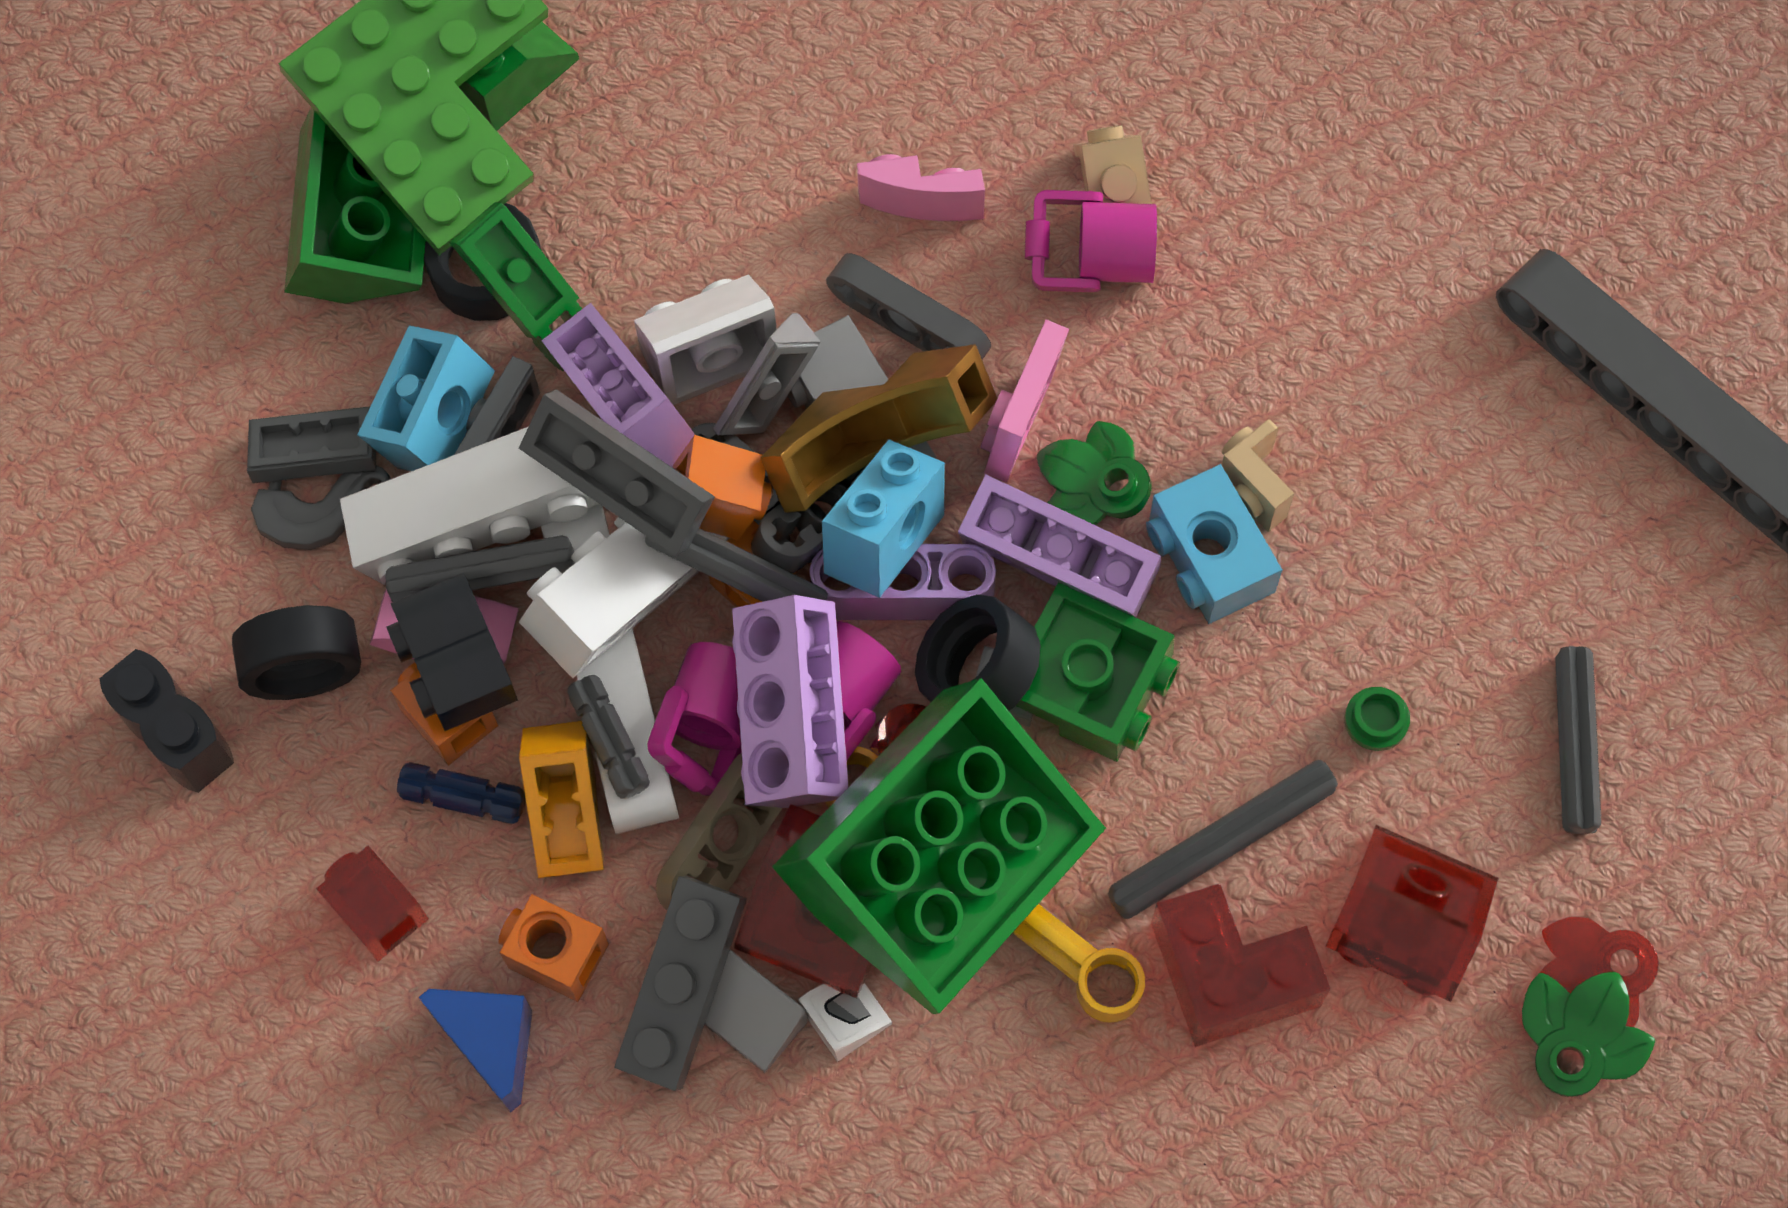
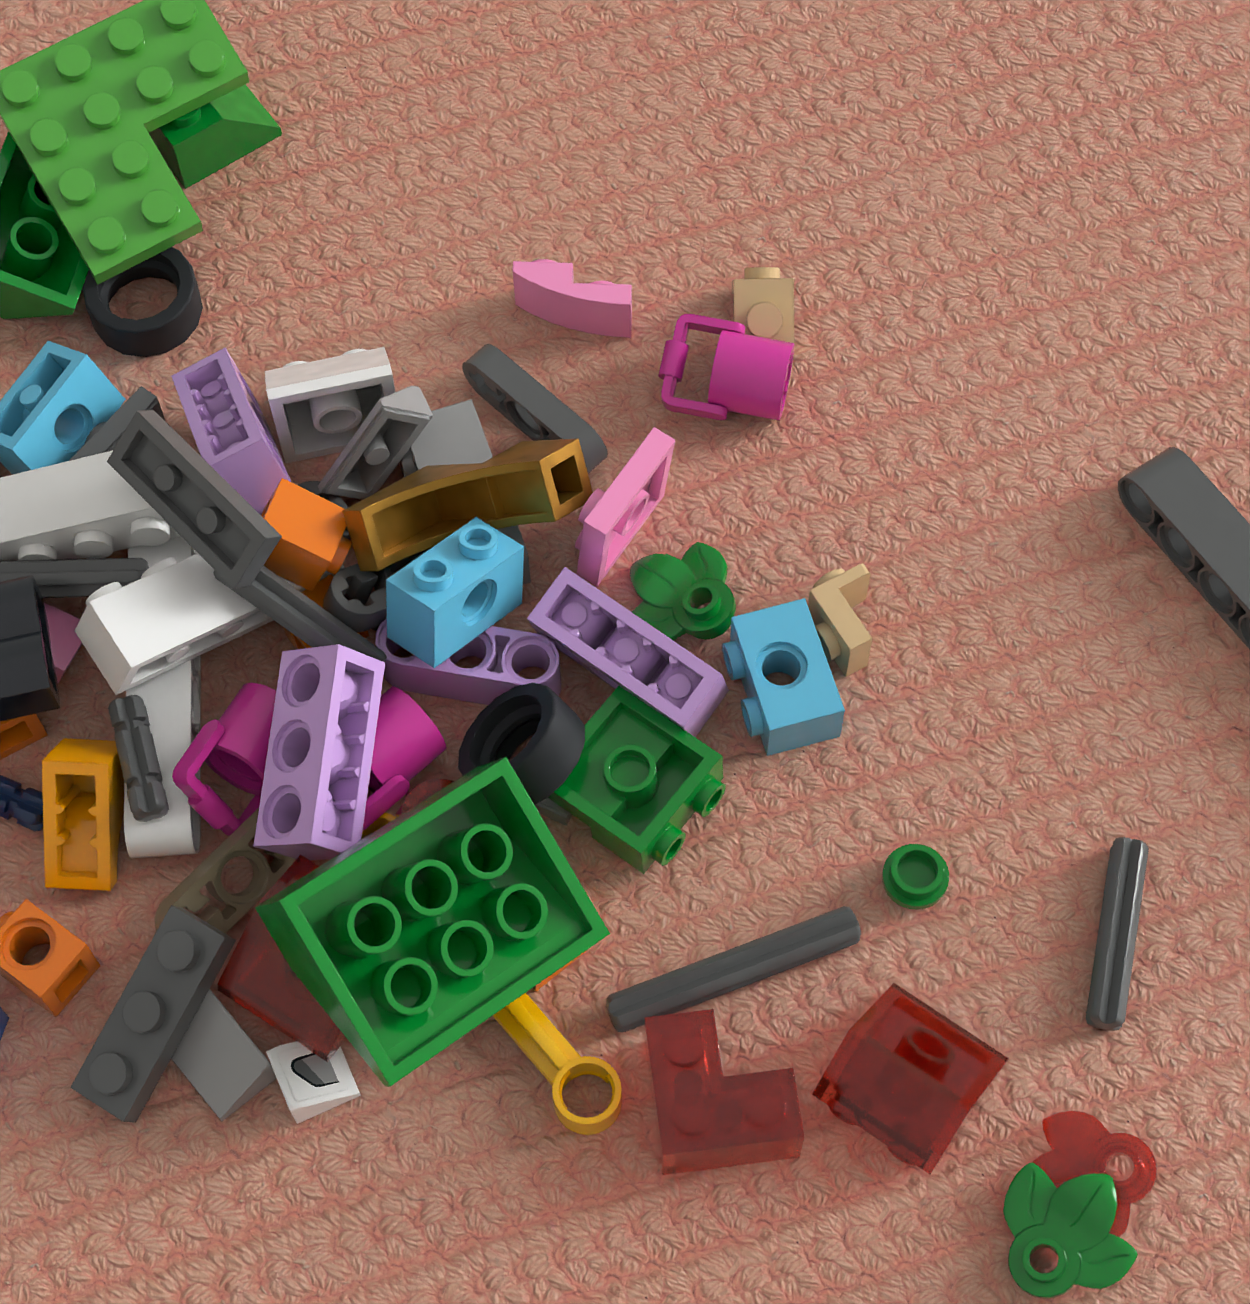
camera: 10 degrees right, 5 degrees down
green hinge [449,202,582,371] -> none

